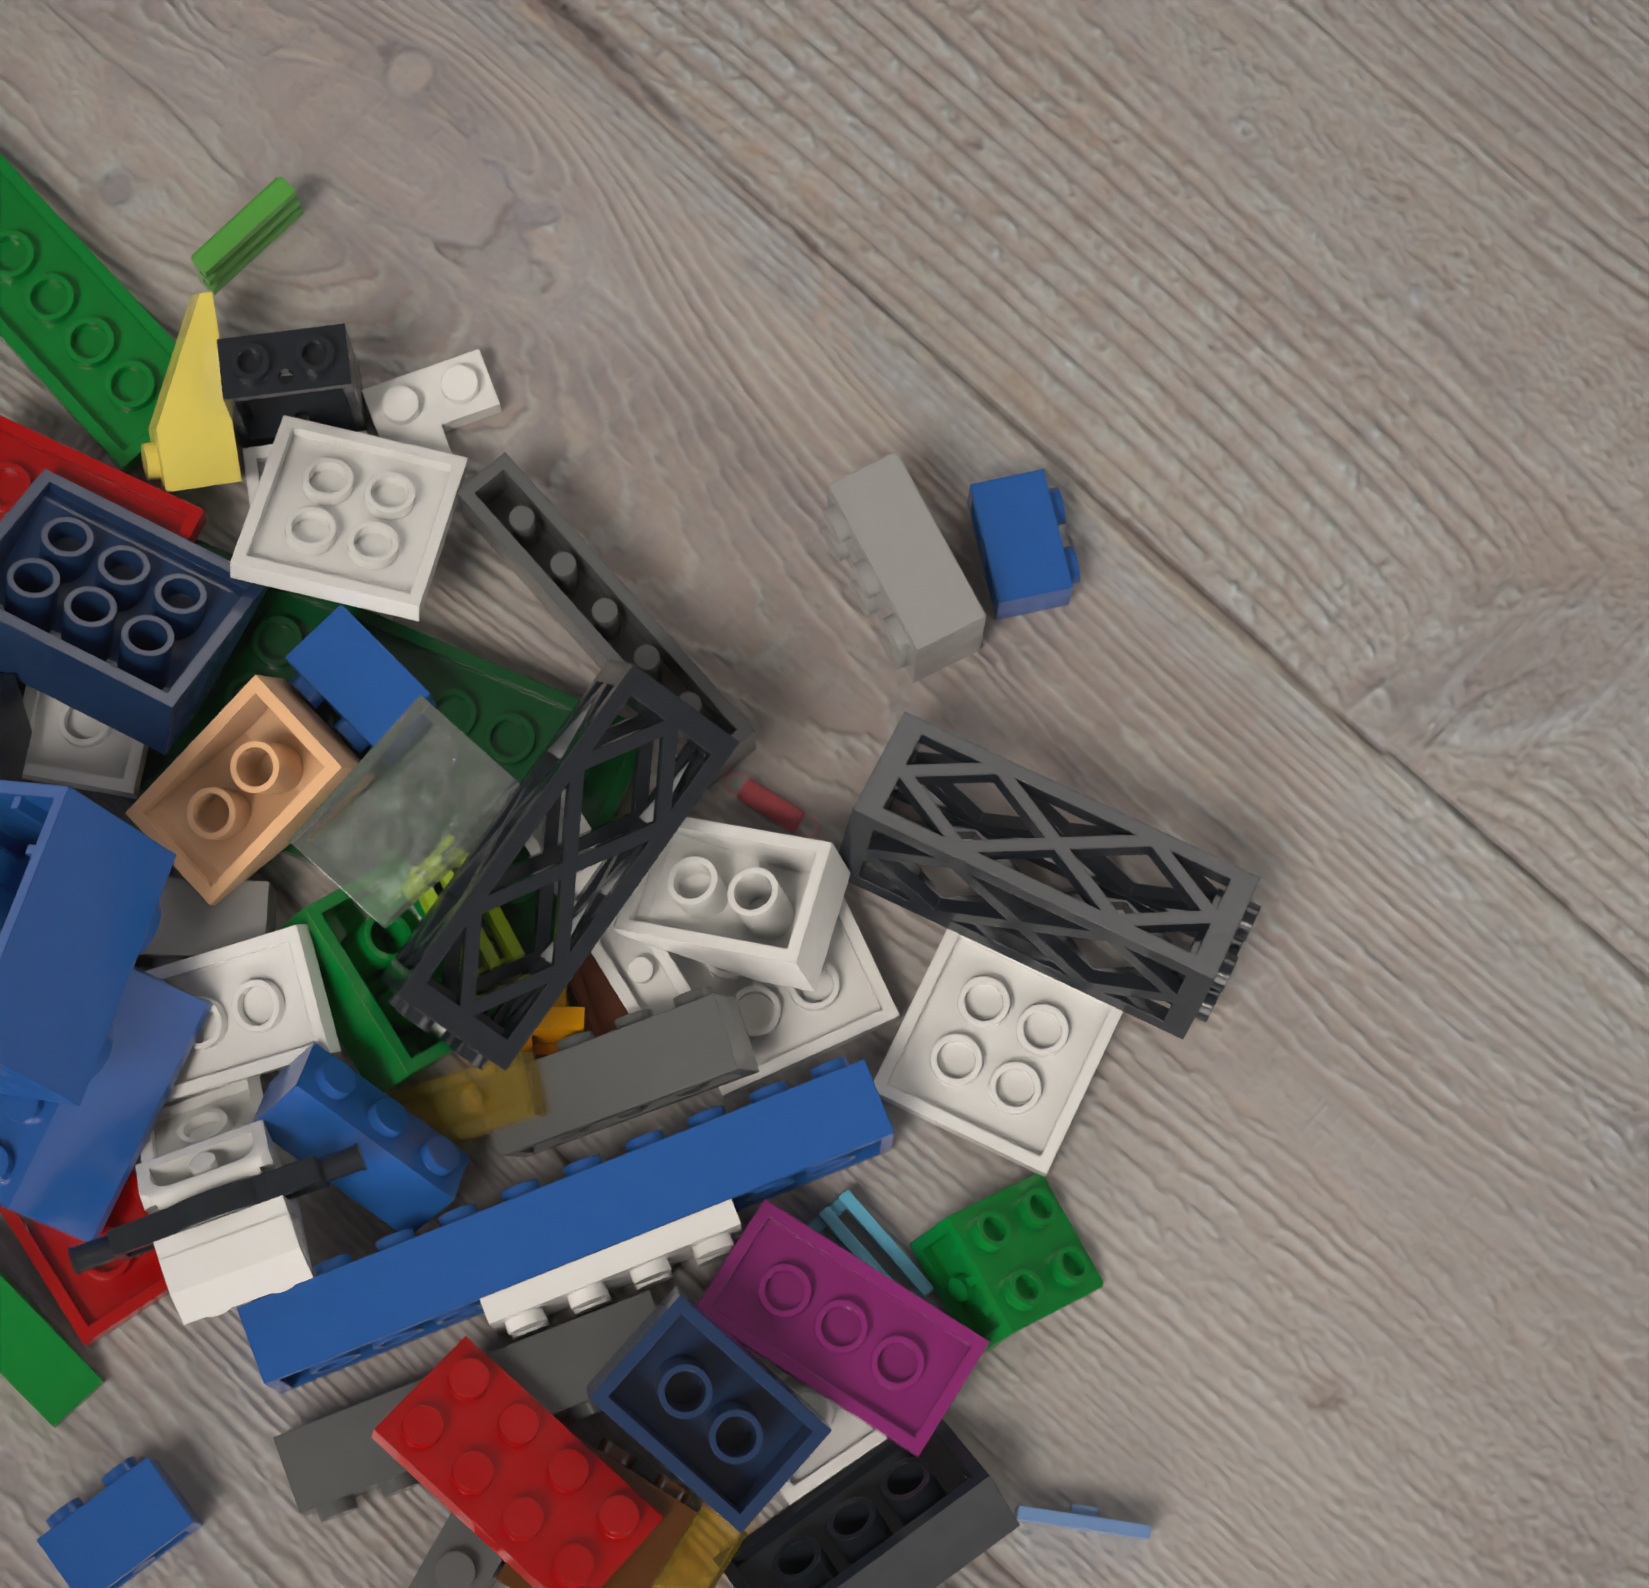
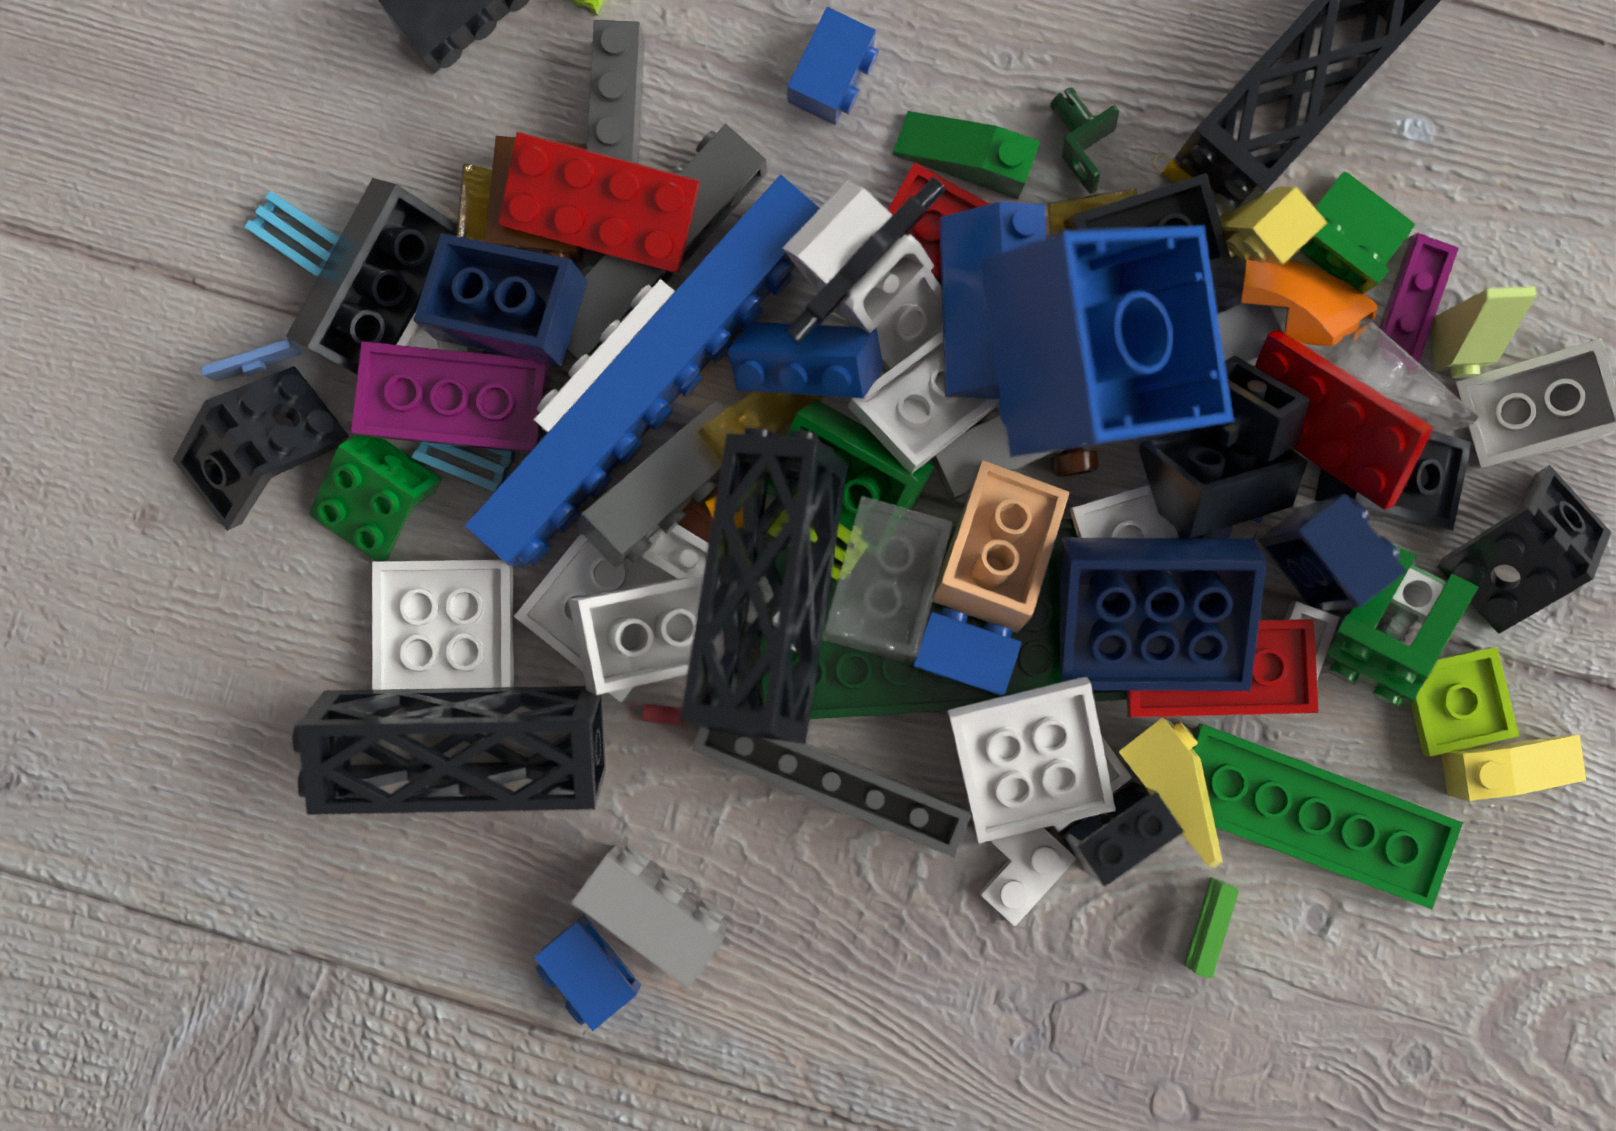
camera: 155 degrees right, 10 degrees up
none -> black bracket [173,366,349,531]

